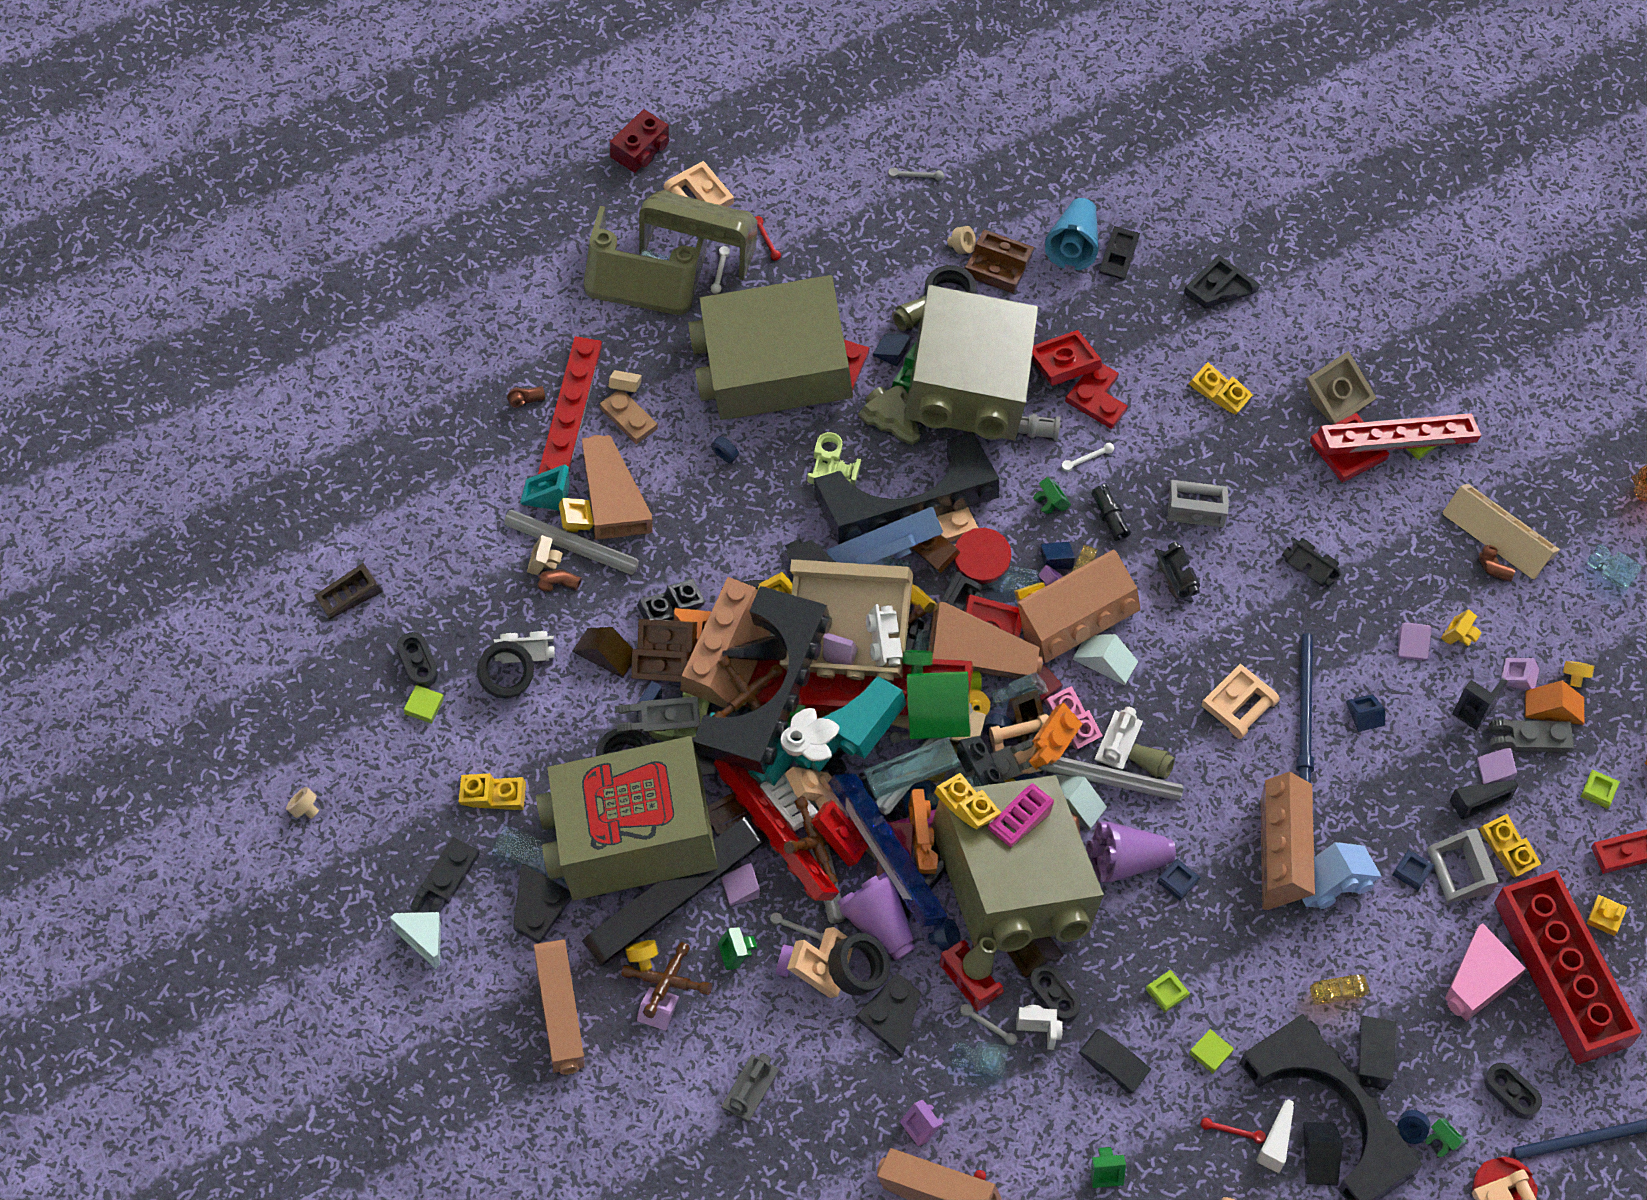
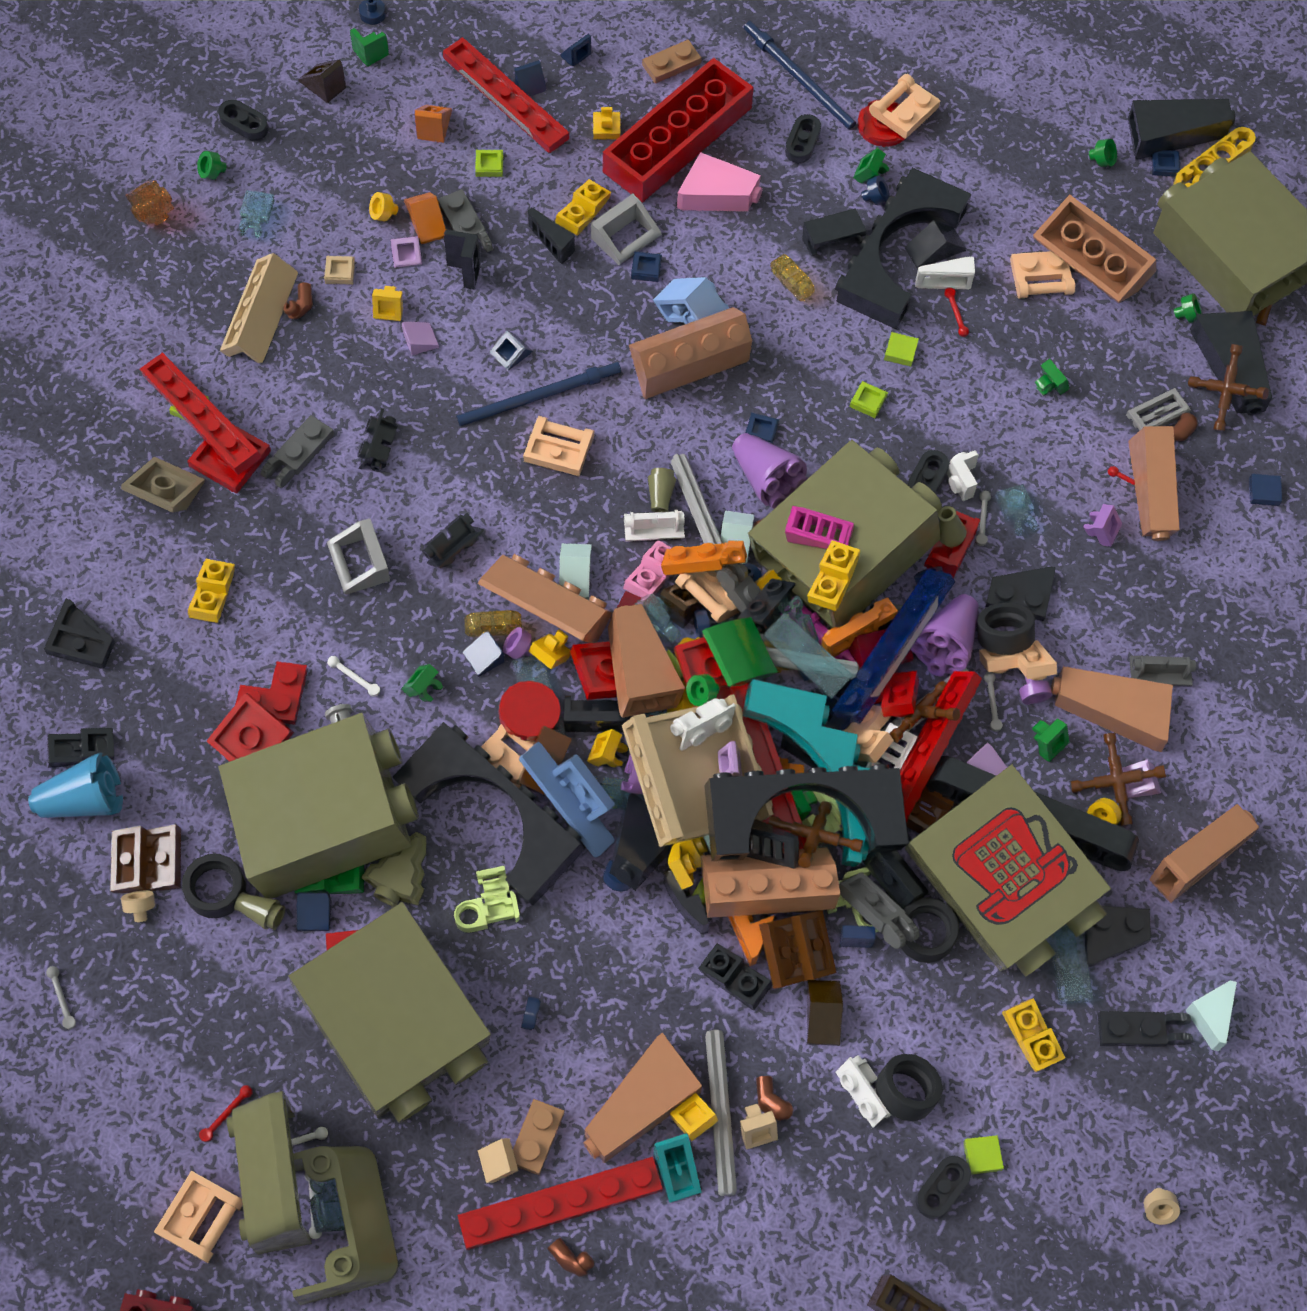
camera: 115 degrees left, 5 degrees up
white plate [781,708,840,761] -> none
black slope [1078,1029,1151,1094] -> none
black pin [1091,485,1131,541] -> none
lavender slope [1477,748,1517,784] -> none
none -> dark grey hinge [261,415,334,488]
none -> tan tile [324,256,355,285]
none -> nougat slope [1051,666,1173,752]

